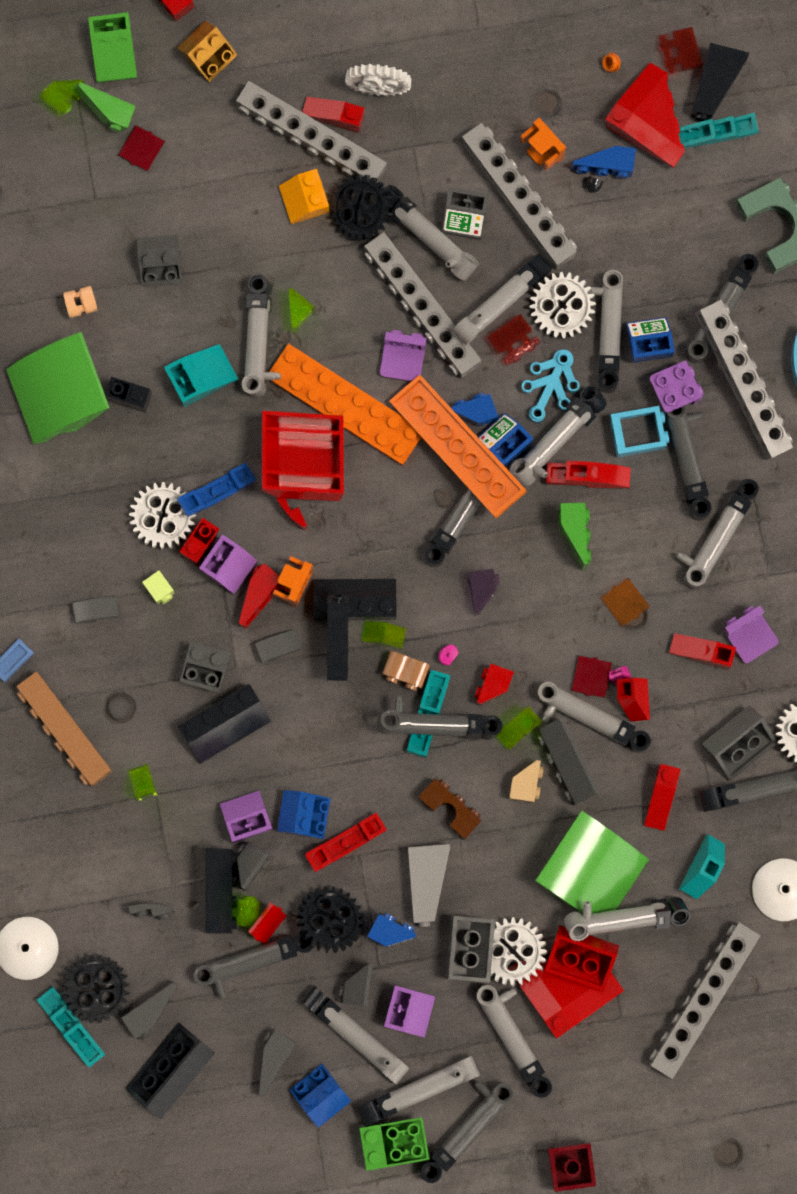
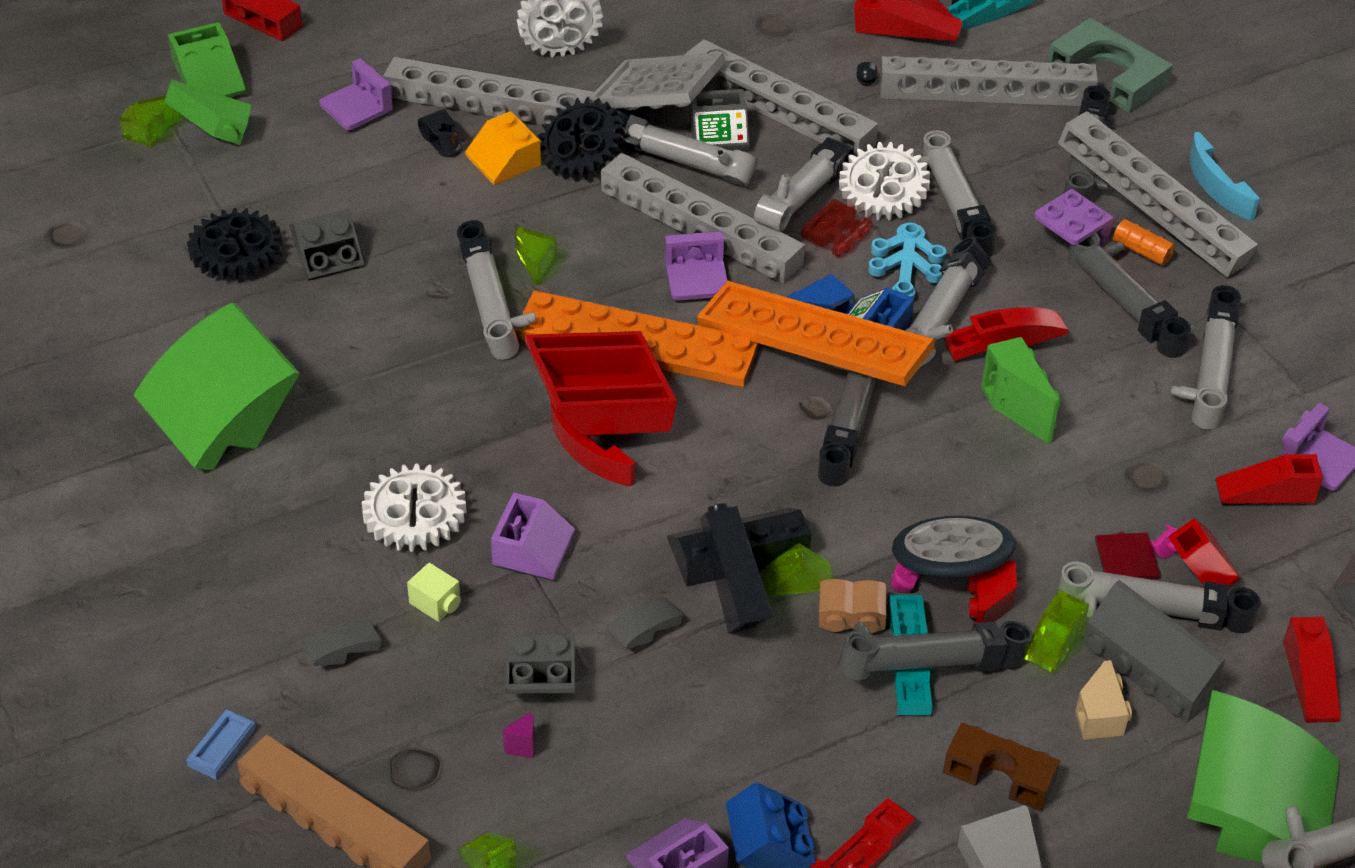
camera: 15 degrees left, 35 degrees down
light nougat wheel [63,286,98,318] -> none
black slope [105,377,152,413] -> none
dark red piece [119,125,165,172] -> none
teal slope [164,344,239,408] -> none
pearl gold slope [177,21,238,82] -> none
blue slope [177,462,256,517] -> none
black slope [178,684,271,764] -> none
red slope [179,518,220,566] -> none
red slope [239,563,283,629] -> none
orange panel [273,556,313,607] -> none
red slope [302,97,365,133] -> none
clear purple slope [468,569,500,616] -> none
orange panel [520,118,566,171] -> none
blue slope [571,146,636,179] -> none
clear orange piece [601,578,650,627] -> none
medium azure window [609,406,669,458] -> none
blue slope [626,317,675,363] -> none
none -> black gear [187,208,283,281]
none -> medium lavender bracket [319,58,393,130]
none -> black piece [417,109,462,157]
none -> magenta slope [502,712,535,758]
none -> light grey plate [590,52,725,110]
none -> light grey brick [880,56,1098,106]
none -> wedge [892,516,1016,577]
none -> orange axle [1113,219,1176,267]

